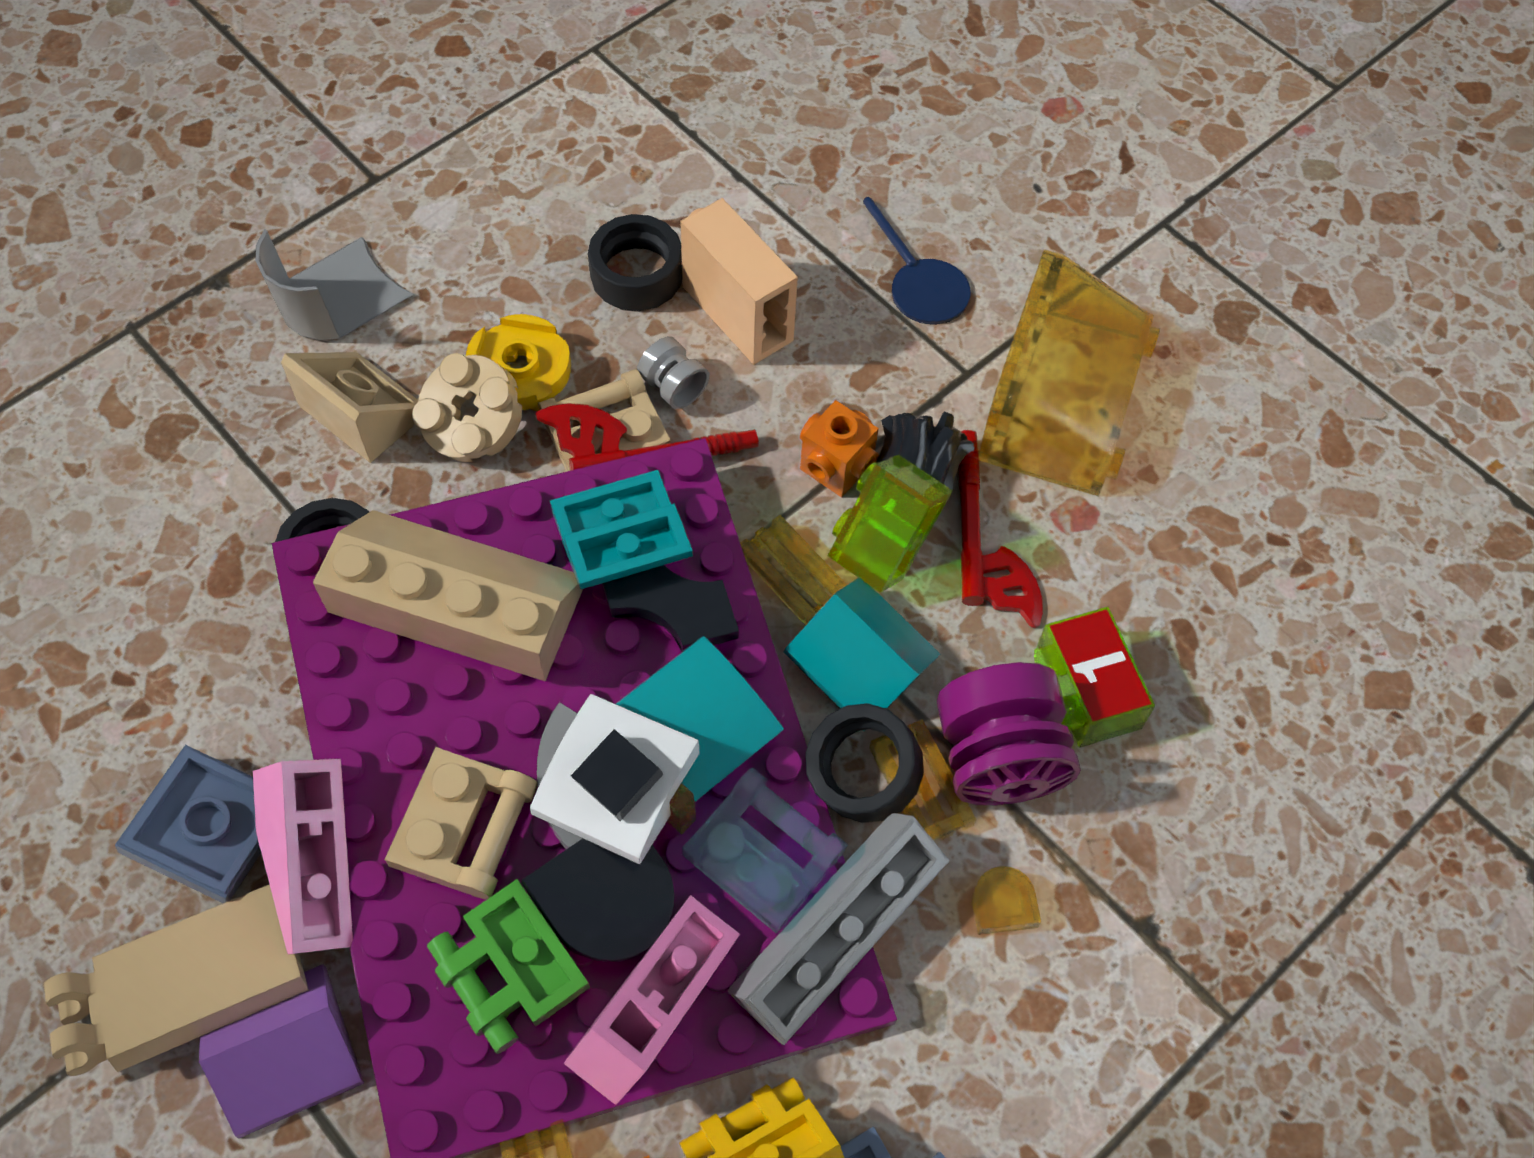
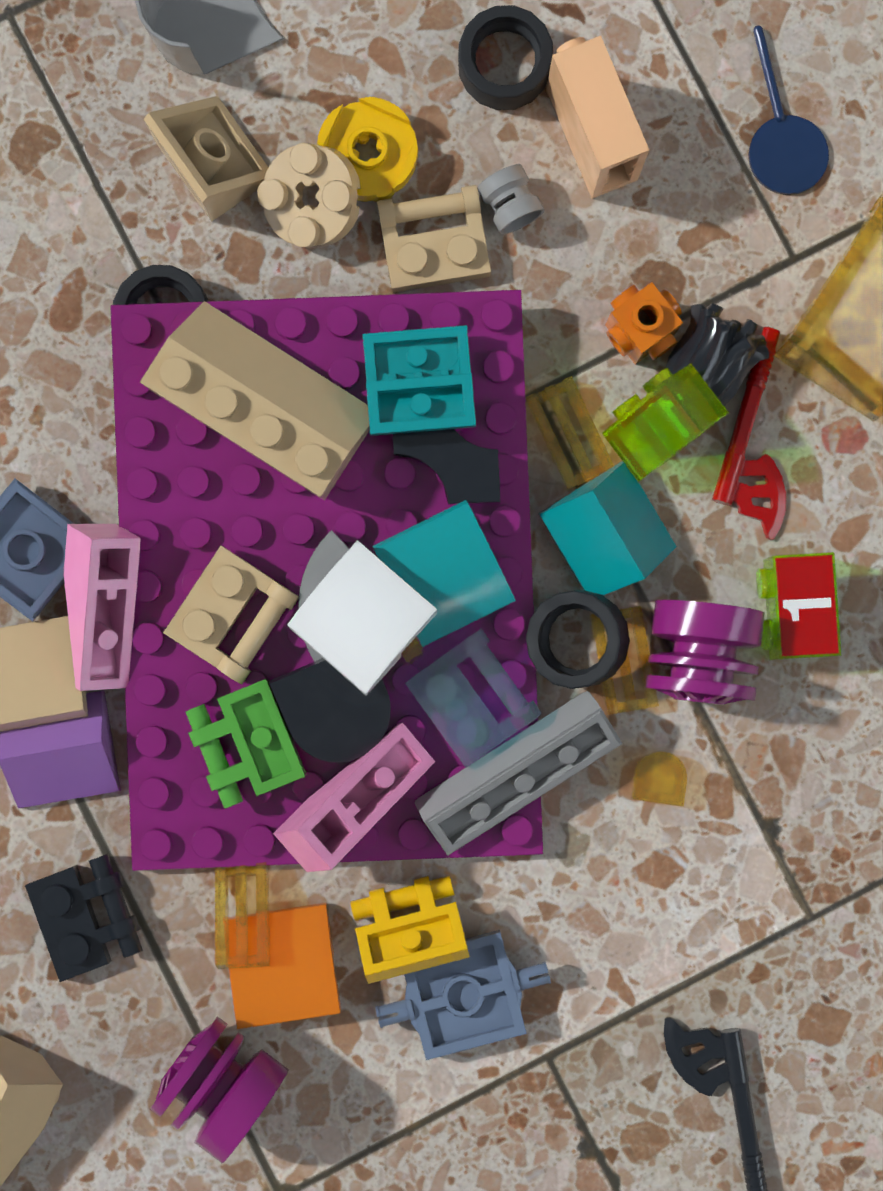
camera: 15 degrees right, 25 degrees up
red piece [536,403,759,471] -> none
black tile [571,729,663,821] -> none

